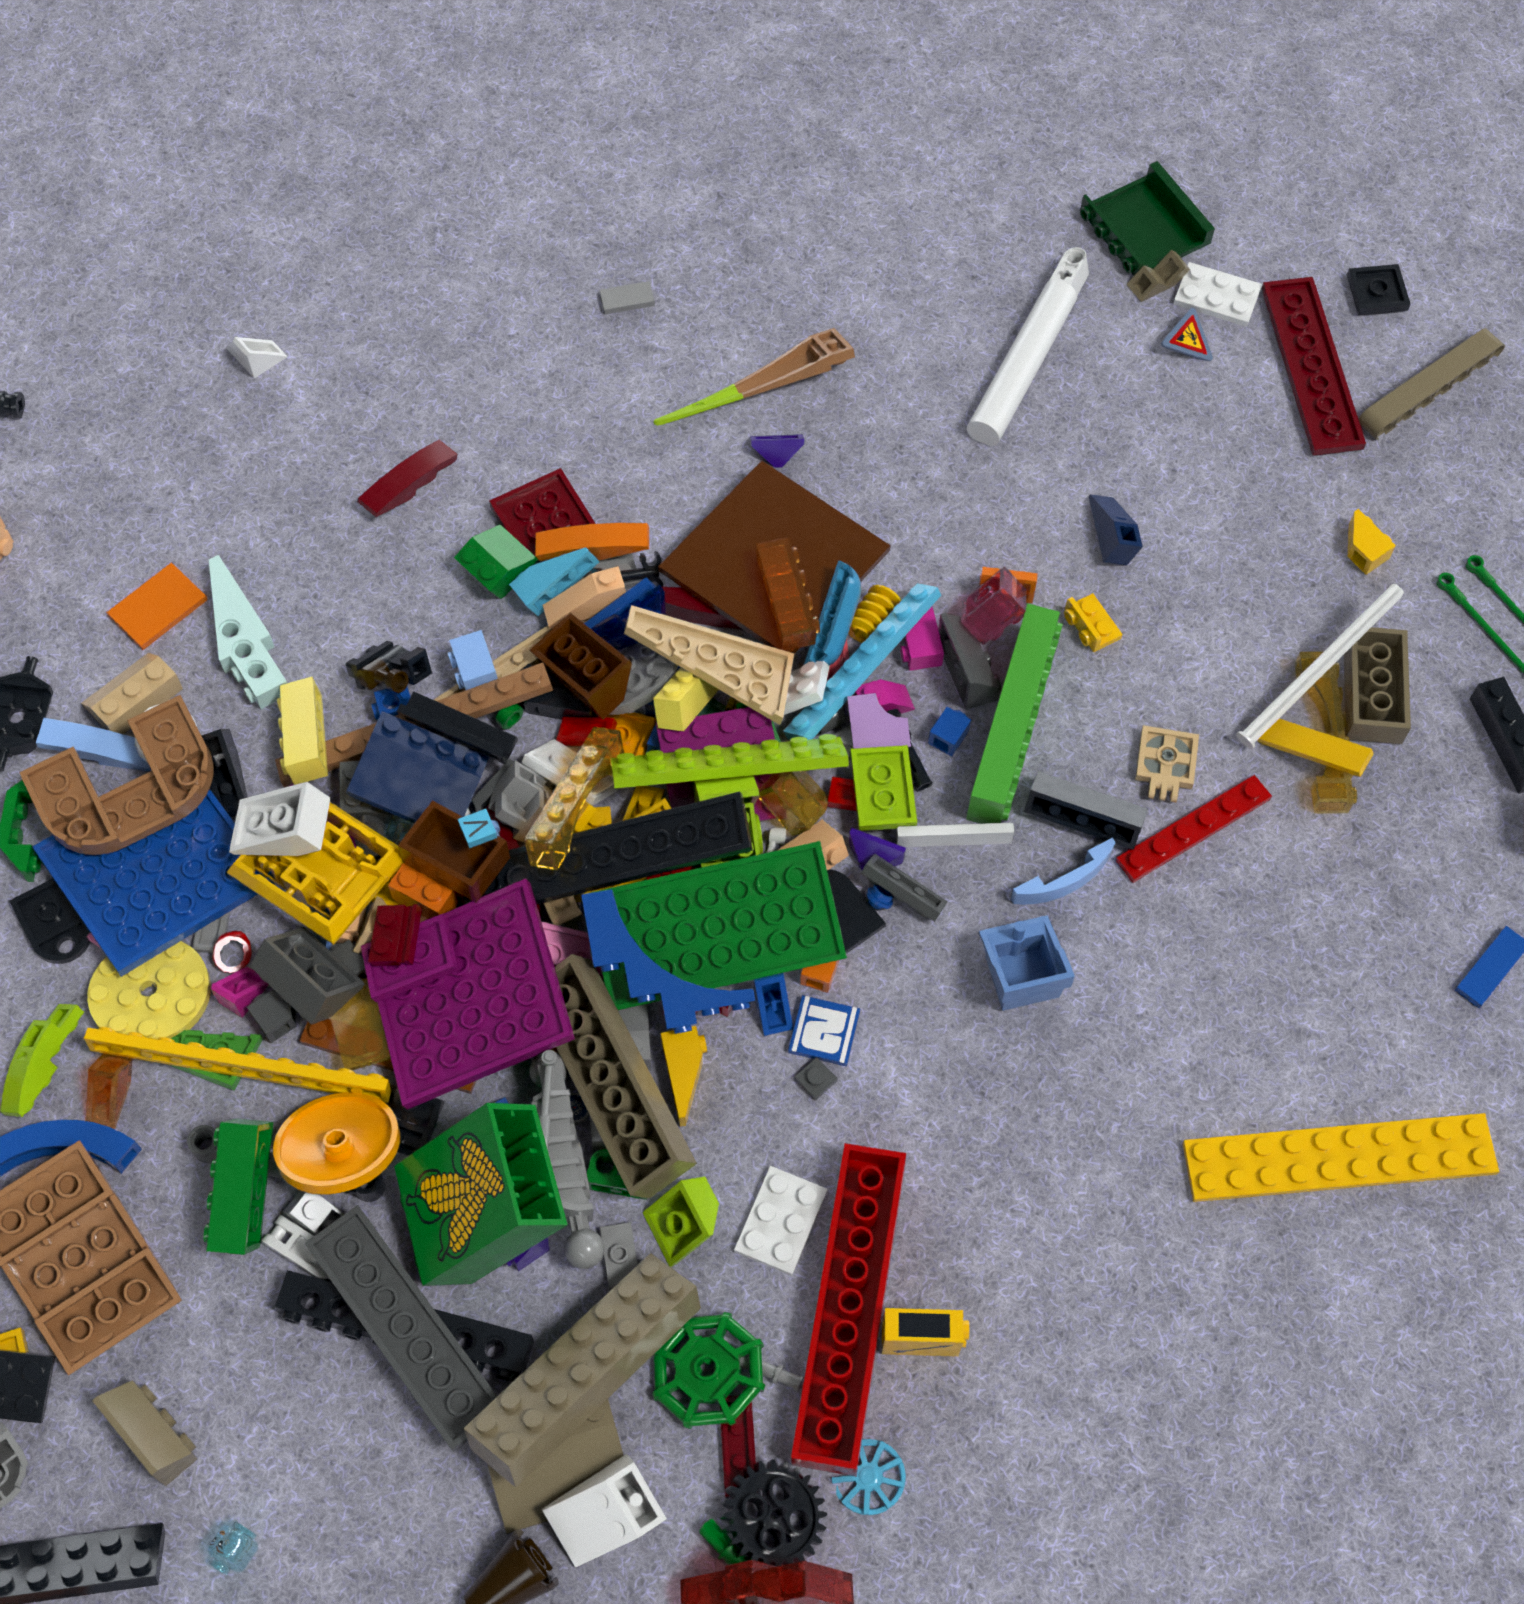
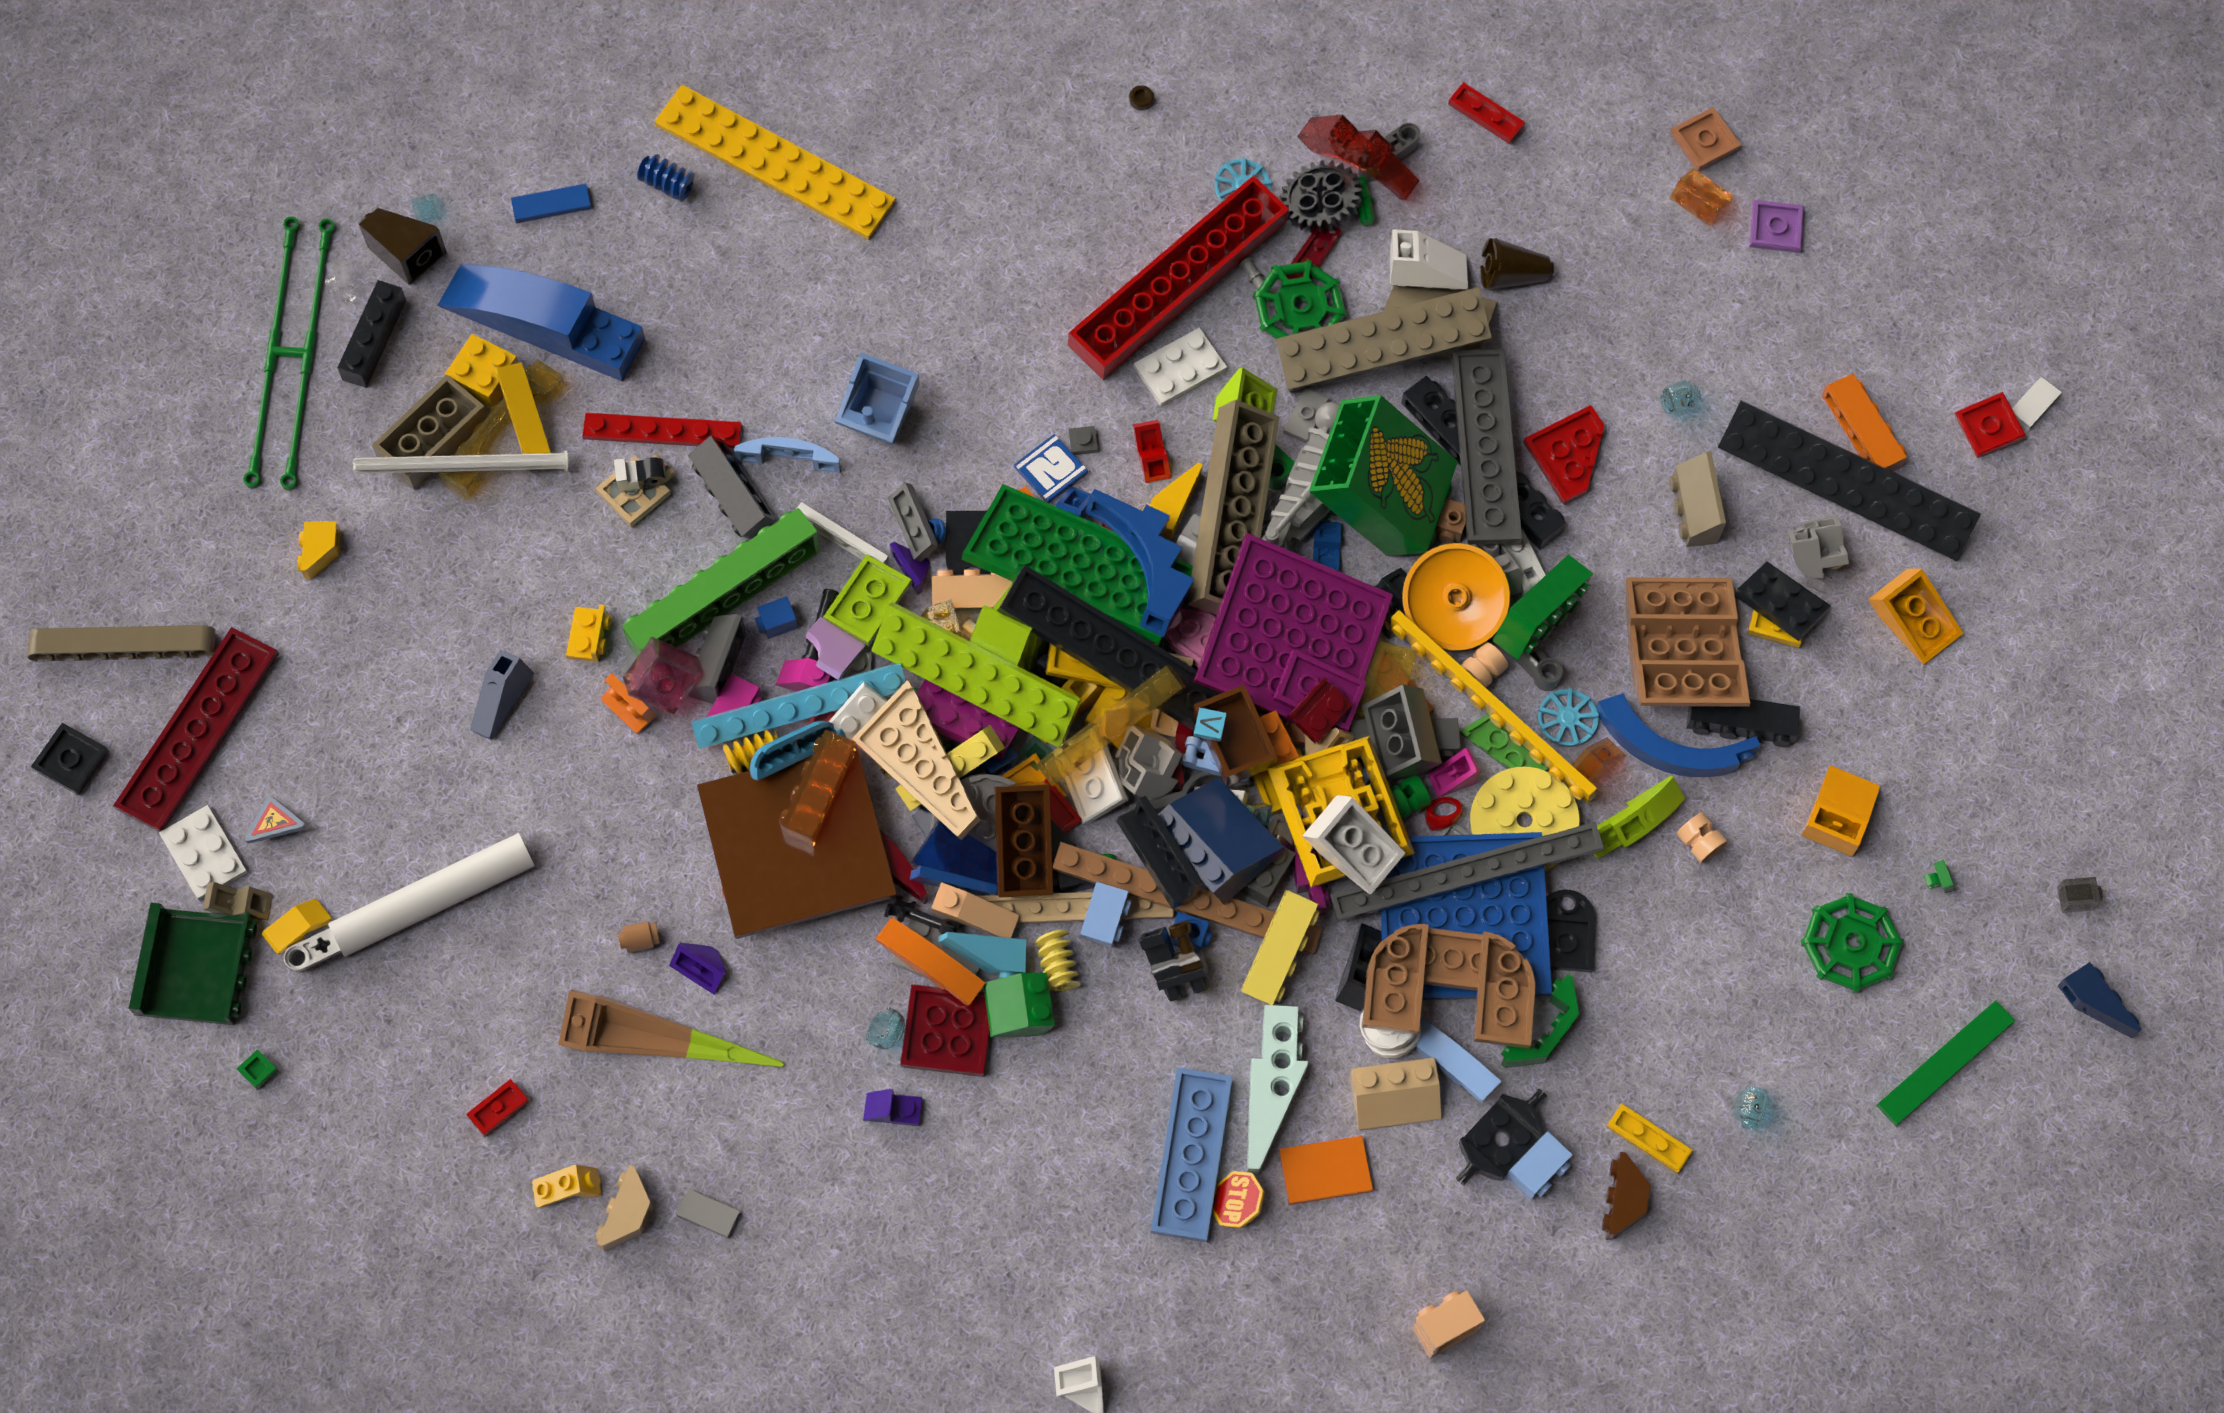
camera: 145 degrees left, 5 degrees up
dark red slope [357,439,458,517] -> none
yellow brick [882,1308,969,1357] -> none
none -> green plate [236,1049,278,1090]
none -> yellow slope [262,898,332,955]
none -> blue slope [437,263,645,381]
none -> yellow brick [444,334,519,409]
none -> red plate [466,1079,529,1138]
none -> yellow bracket [532,1165,601,1207]
none -> tan slope [595,1165,653,1251]
none -> leg [614,457,666,492]
none -> medium nougat brick [618,921,660,953]
none -> blue piece [637,154,695,202]
none -> dark purple slope [863,1089,922,1126]
none -> clear light blue hair [865,1007,905,1050]
none -> light yellow piece [1036,930,1080,991]
none -> dark brown tile [1129,85,1154,111]
none -> red slope [1133,419,1171,483]
none -> medium blue plate [1151,1067,1232,1242]
none -> piece [1212,1171,1265,1229]
none -> dark grey plate [1330,822,1604,922]
none -> green wheel [1390,775,1431,820]
none -> medium nougat brick [1436,498,1466,544]
none -> light nougat wheel [1461,642,1508,688]
none -> red plate [1523,405,1605,505]
none -> medium azure wheel [1538,688,1599,746]

